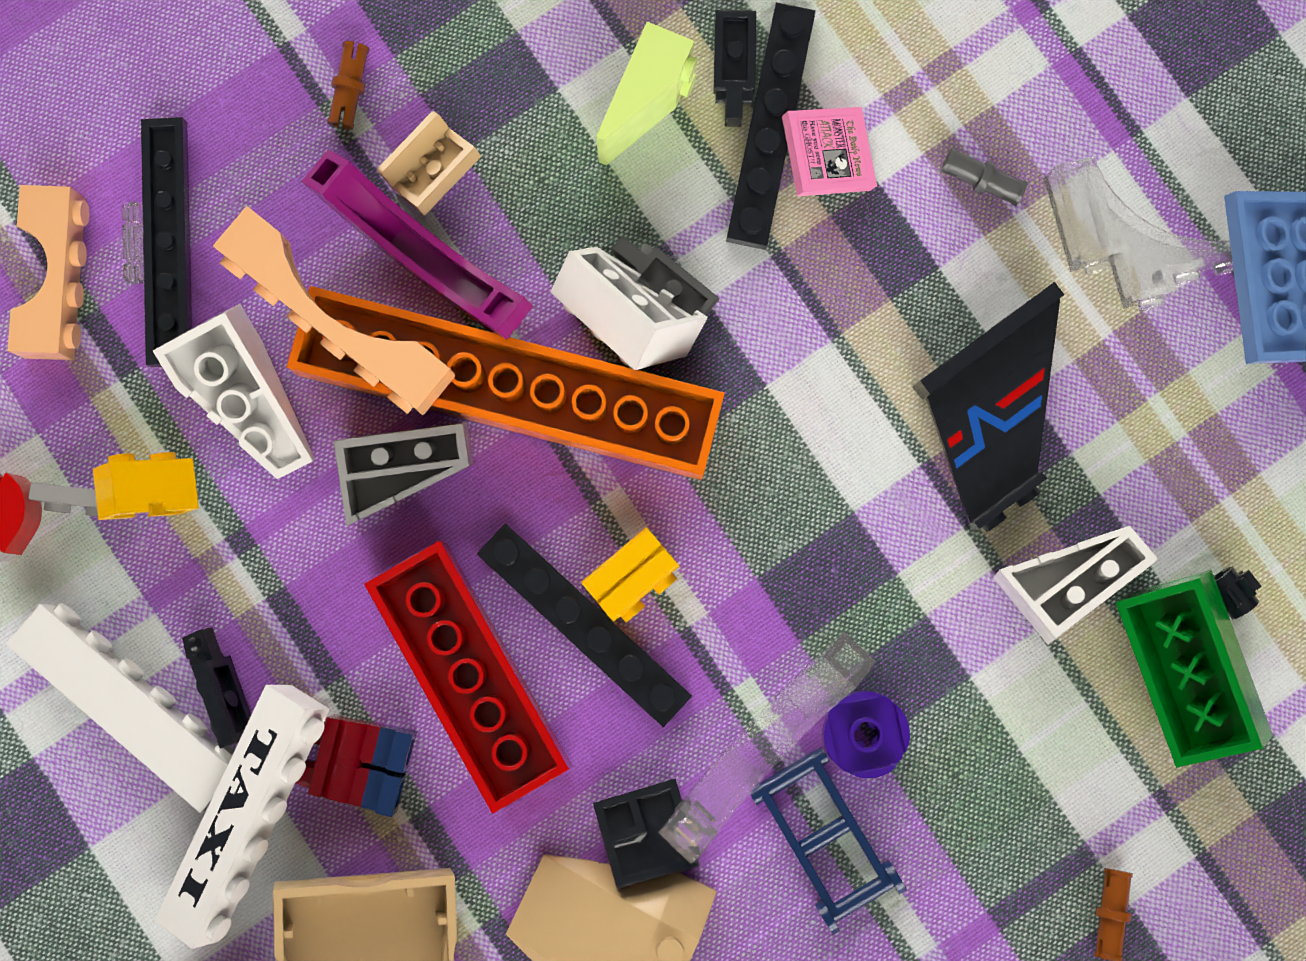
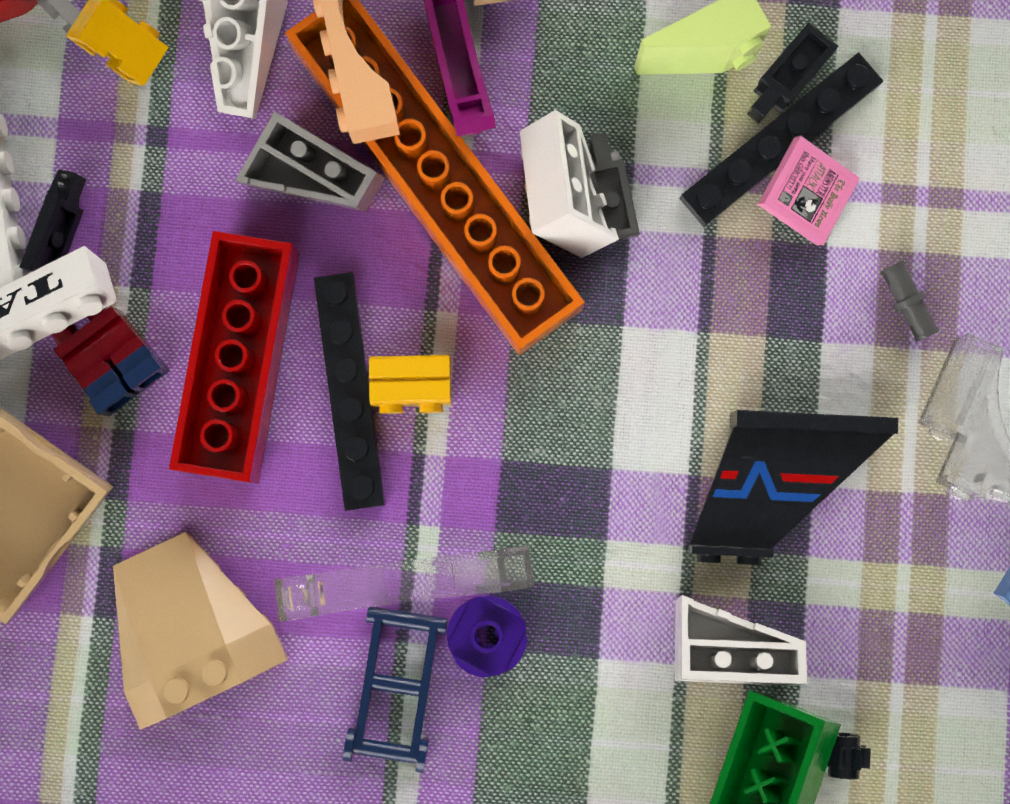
camera: 40 degrees right, 0 degrees up
black plate [593,779,700,890] -> none

